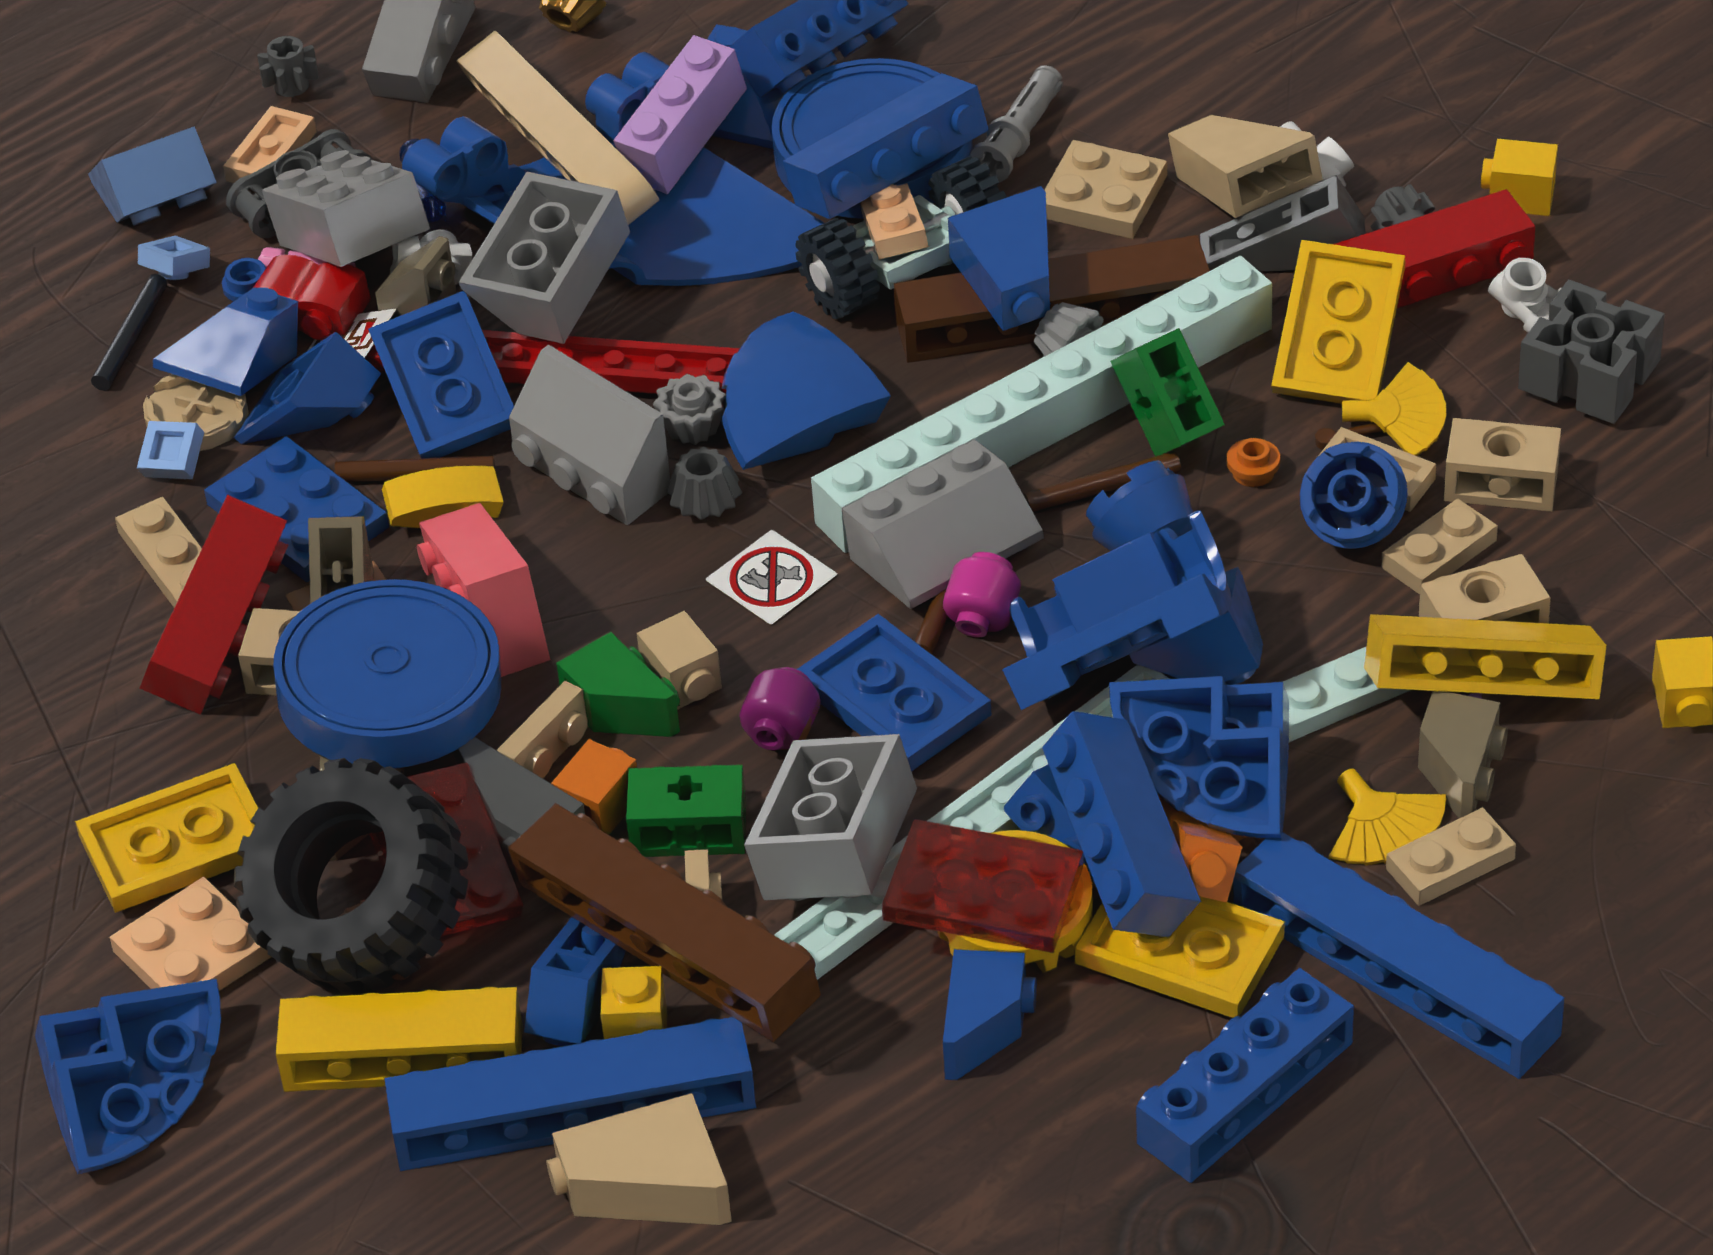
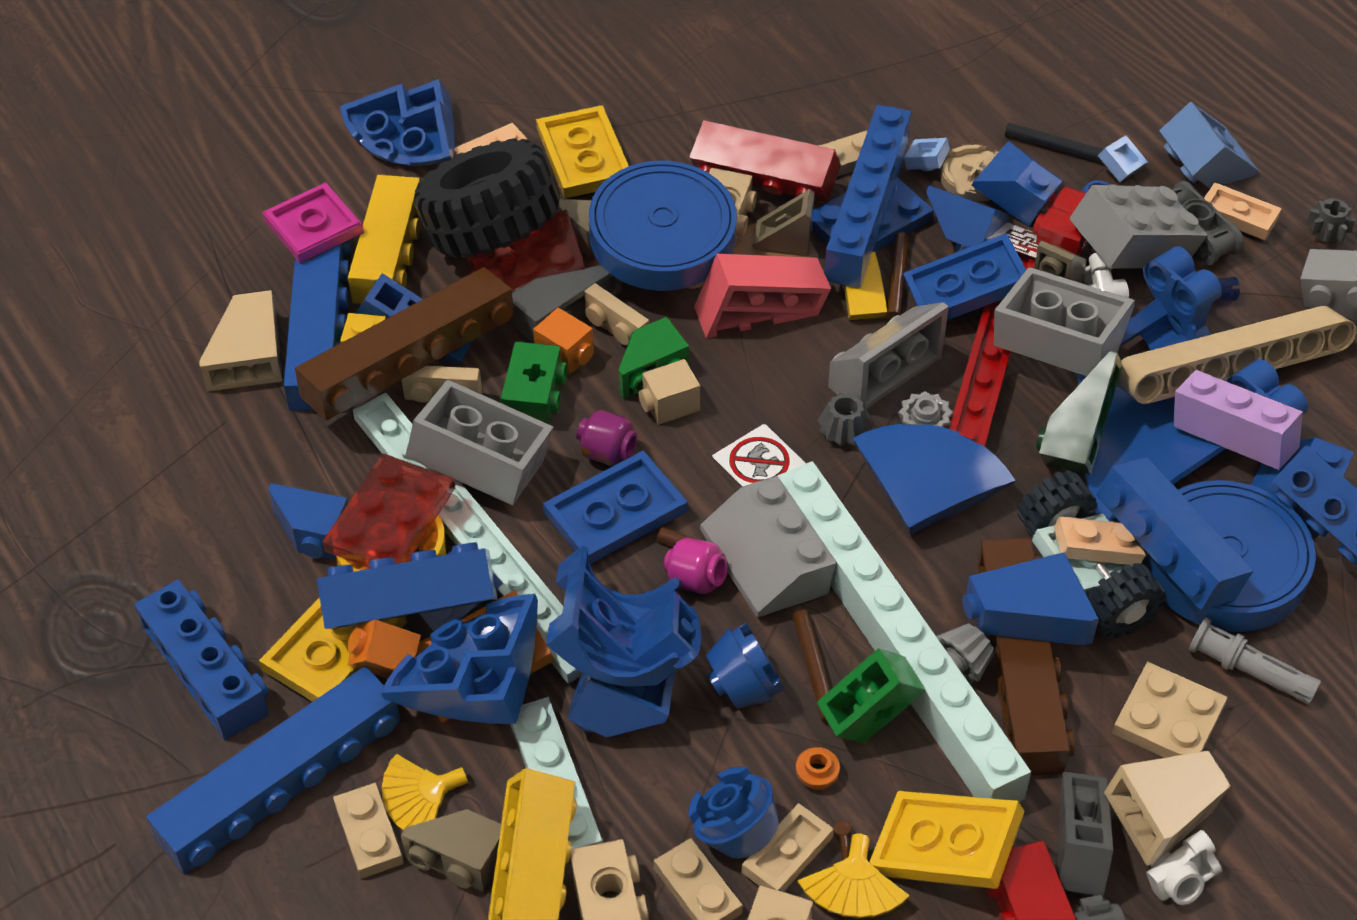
camera: 95 degrees right, 5 degrees up
none -> dark pink tile [262,182,364,263]
none -> blue brick [825,105,911,288]
none -> slope [1036,351,1123,475]

